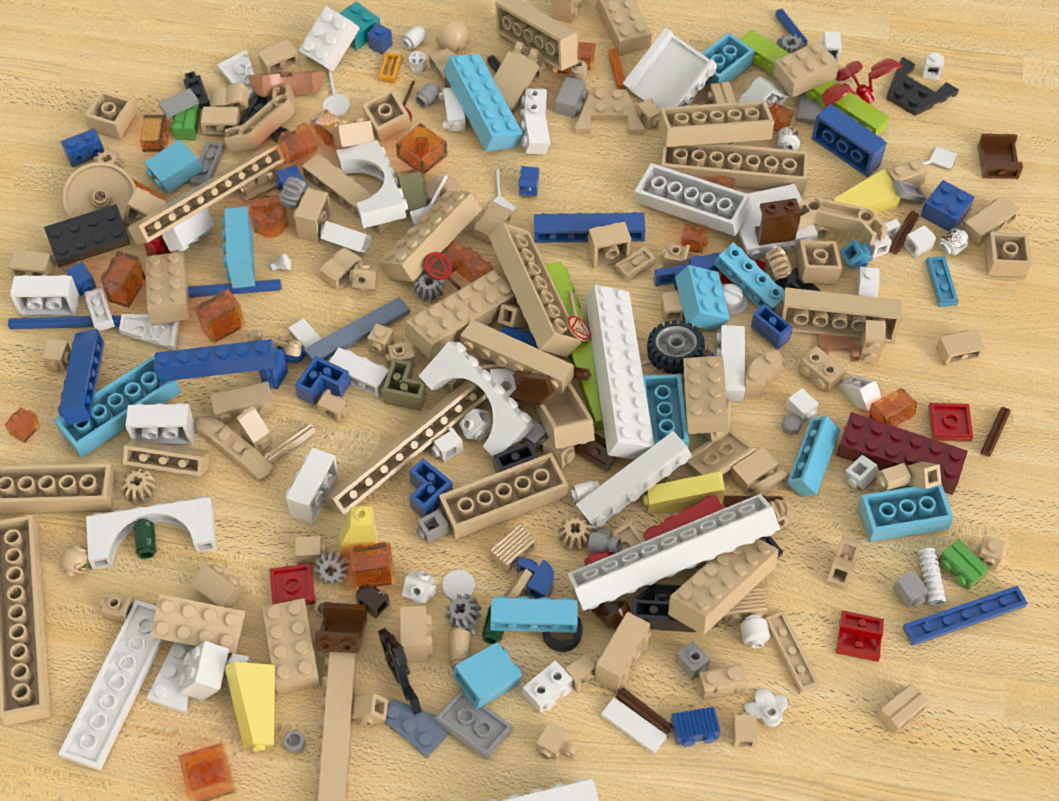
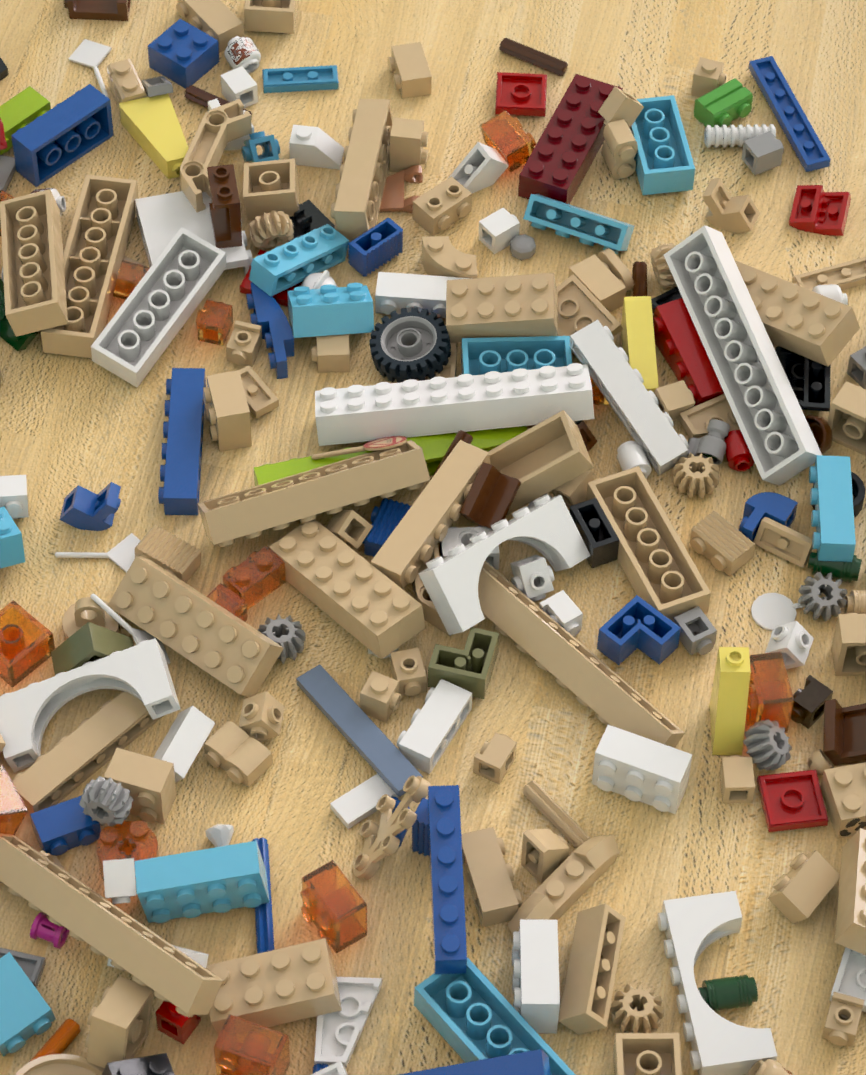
camera: 90 degrees left, 5 degrees down
blue brick [295,356,351,405] -> none
piece [424,252,462,290] -> none
white brick [846,455,879,490] -> none
none -> white brick [103,858,137,904]
none -> tan brick [653,380,695,420]

